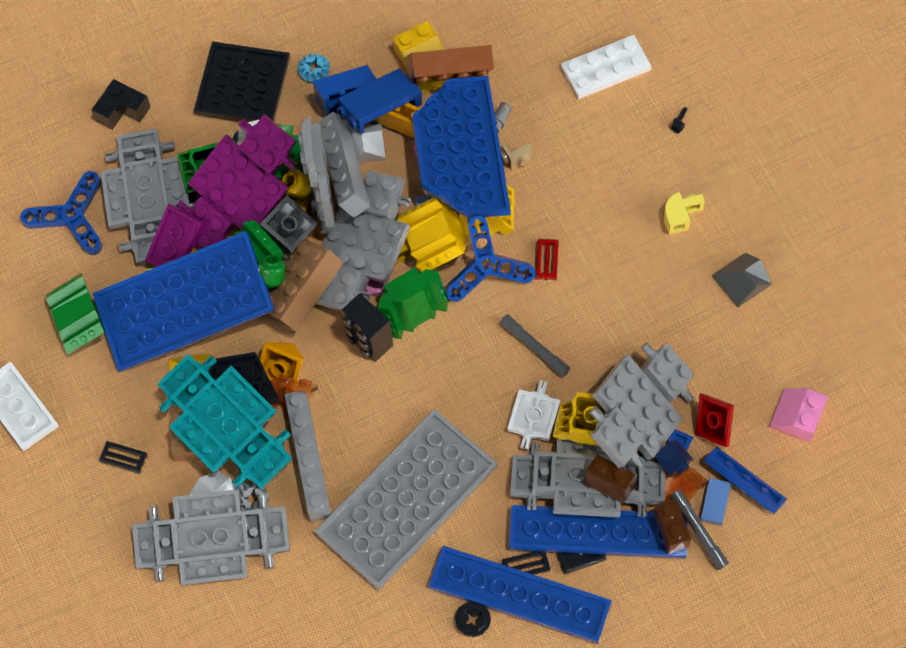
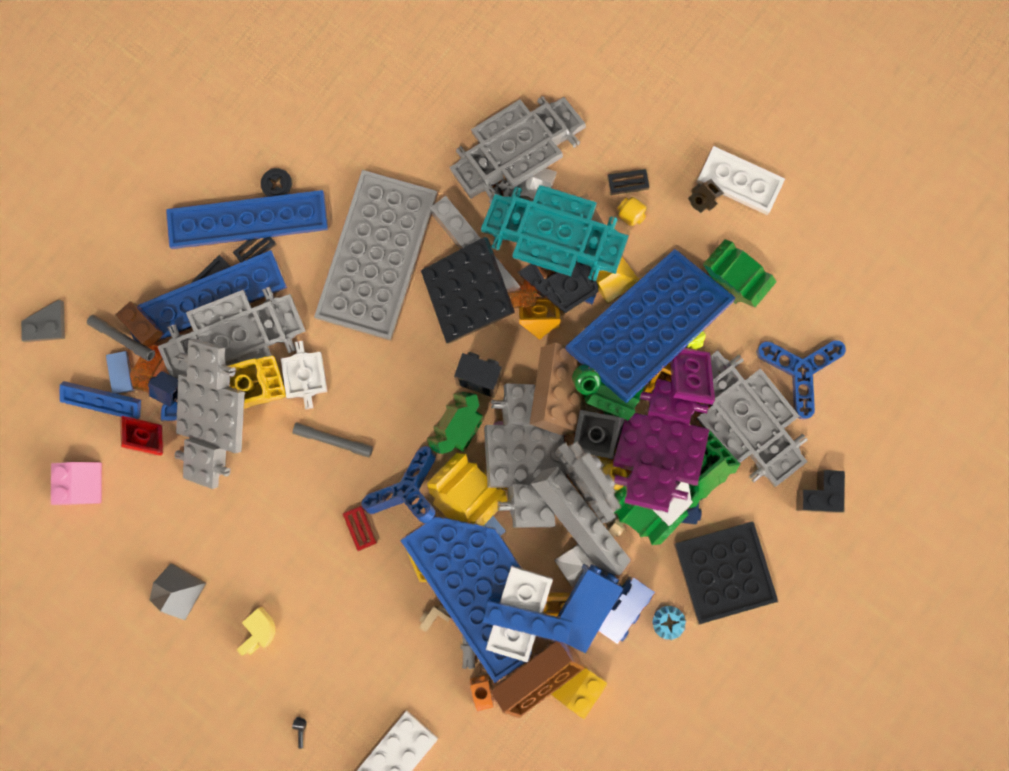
camera: 150 degrees right, 15 degrees up
reddish brown brick [585,455,636,504] -> none
none -> dark grey wing [21,300,65,342]
none -> black plate [421,237,515,344]
none -> orange leg [470,674,493,711]
none -> blue plate [483,600,572,643]
none -> white plate [486,566,553,662]
none -> yellow head [617,197,647,226]
none -> dark brown brick [688,179,724,213]

